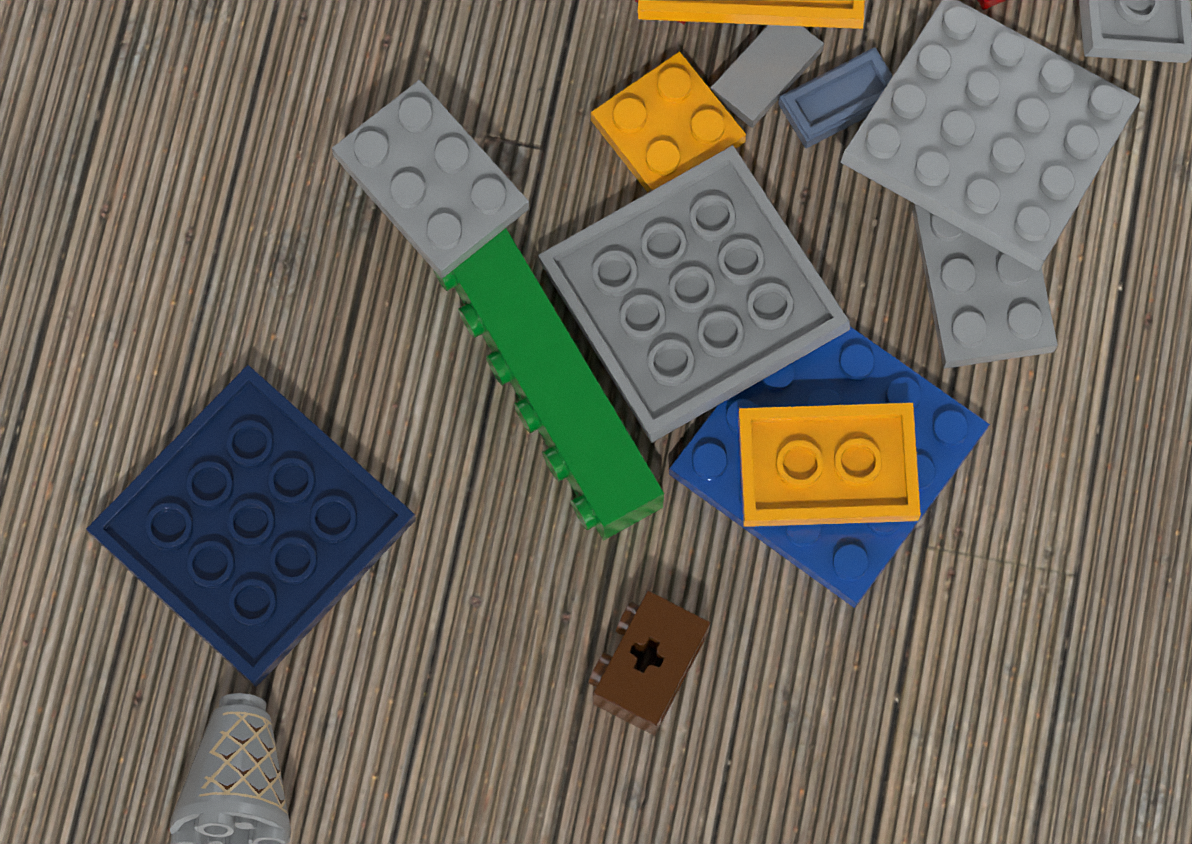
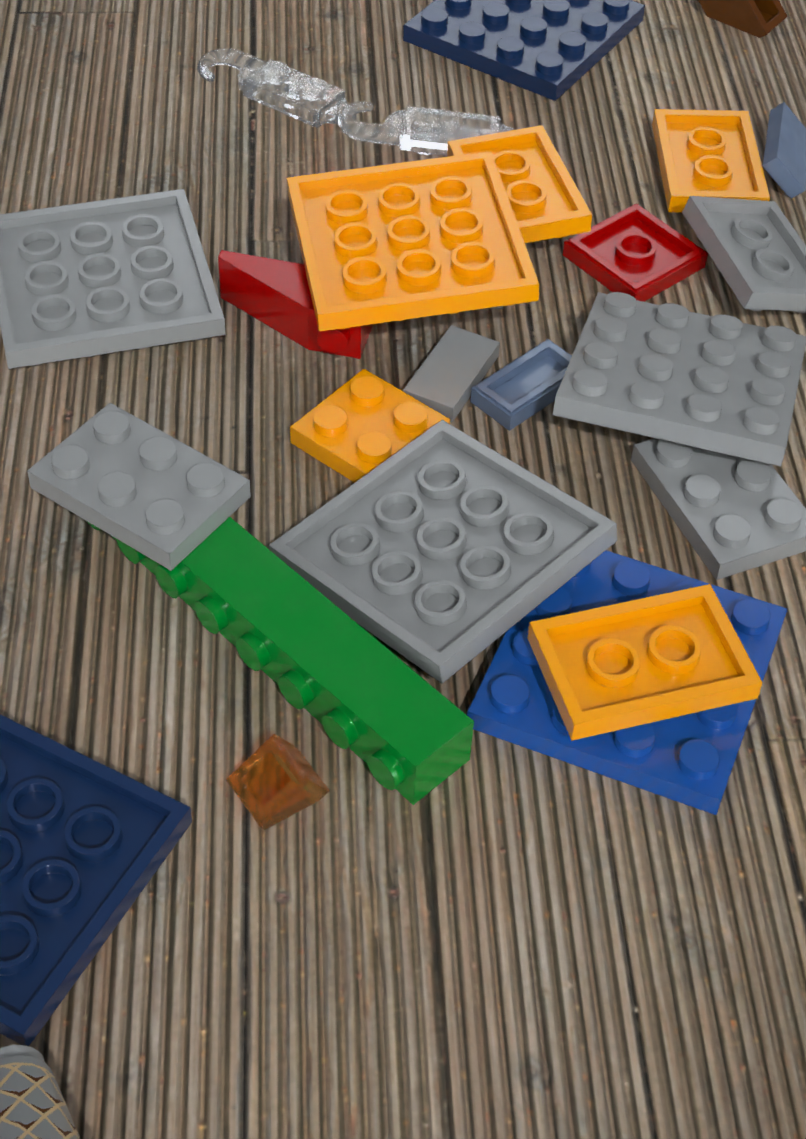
camera: 15 degrees left, 25 degrees down
reddish brown brick [588,591,711,736] -> none
none -> clear orange slope [226,734,330,830]

